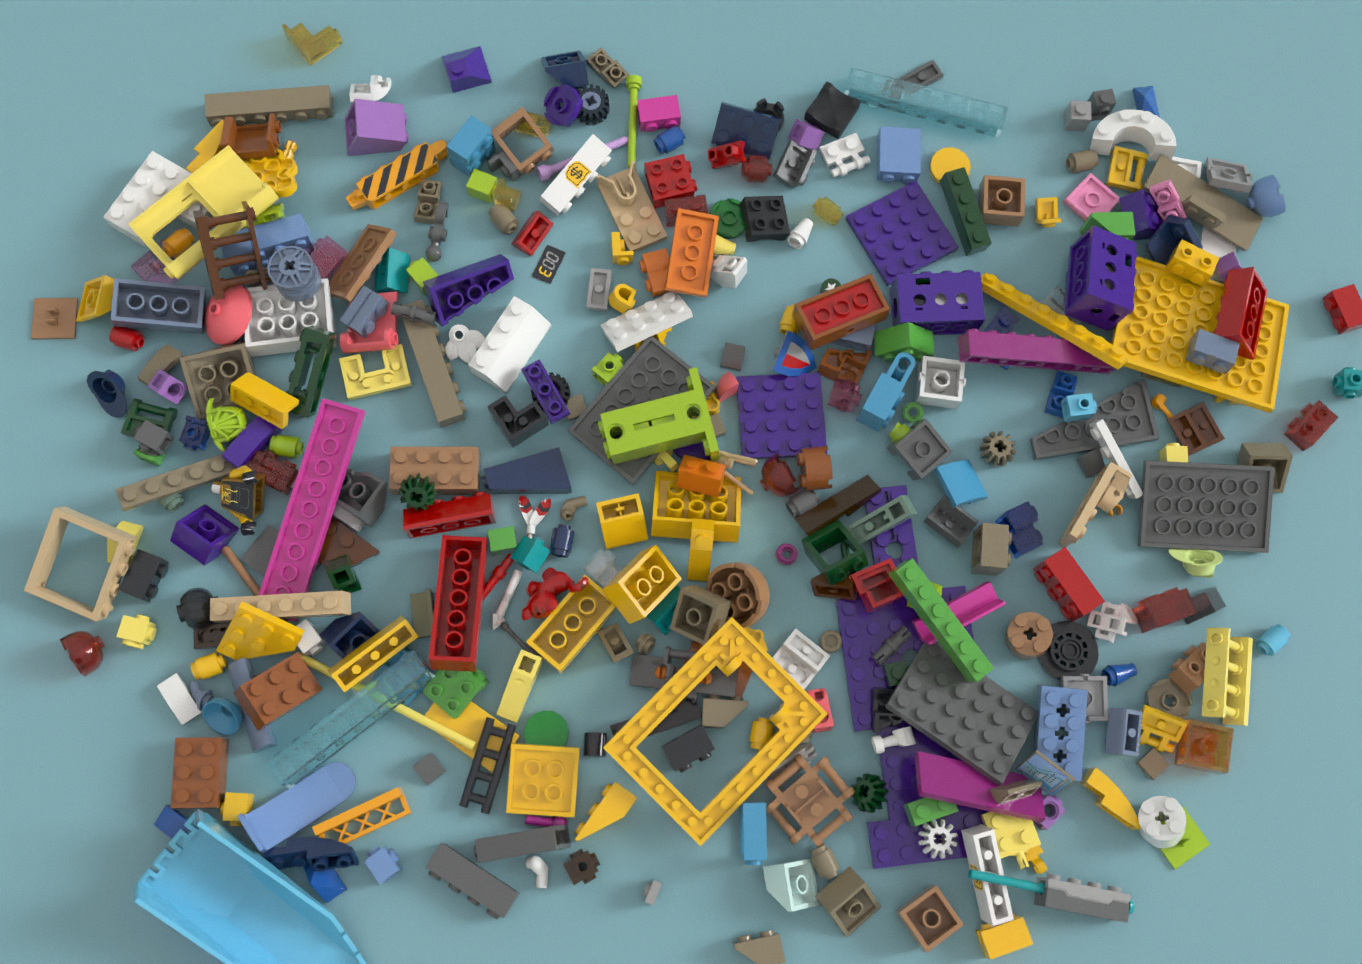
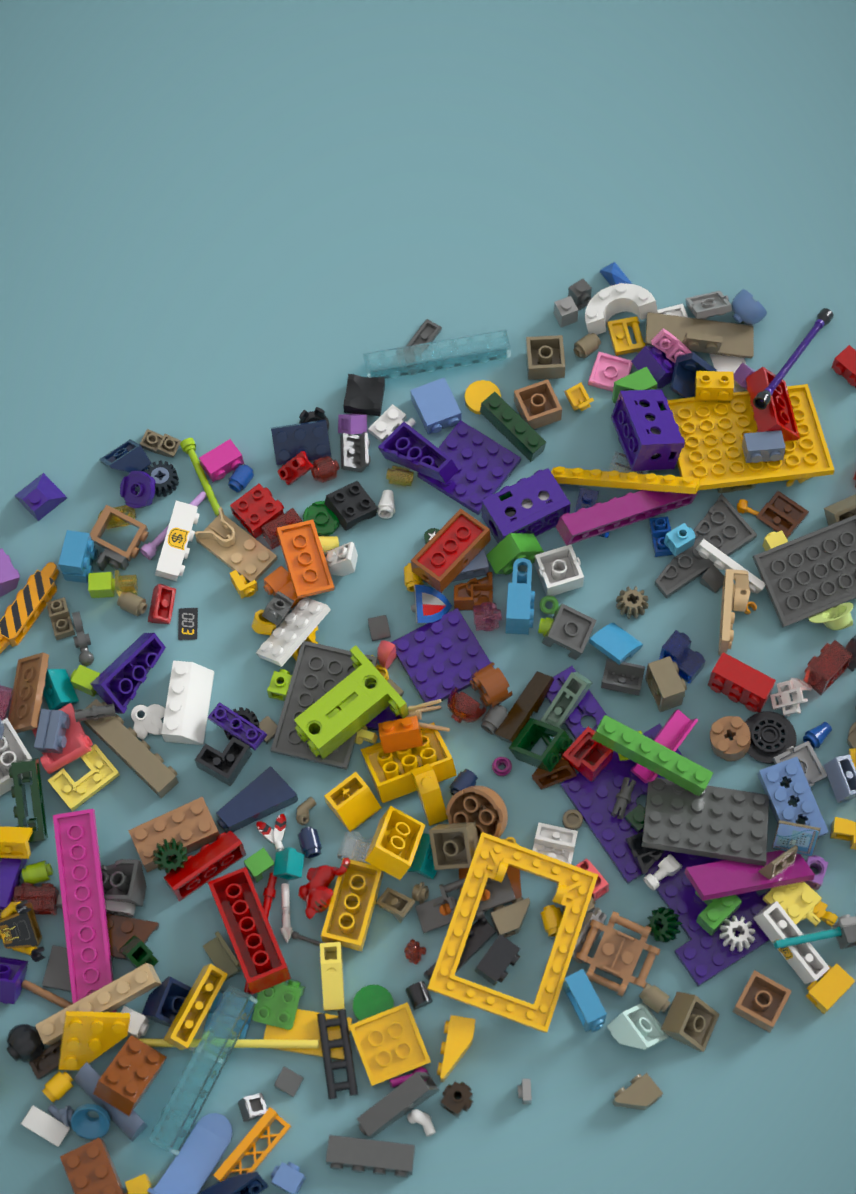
camera: 15 degrees left, 10 degrees down
light grey plate [586,268,612,312] -> none
none -> dark grey slope [238,1093,267,1122]
none -> dark grey brick [262,591,294,626]
none -> dark purple wedge [378,422,459,483]
none -> clear red plant [404,939,426,965]
none -> dark blue brick [449,769,478,796]
none -> dark tan brick [526,335,565,380]
none -> dark purple hose [753,308,833,410]

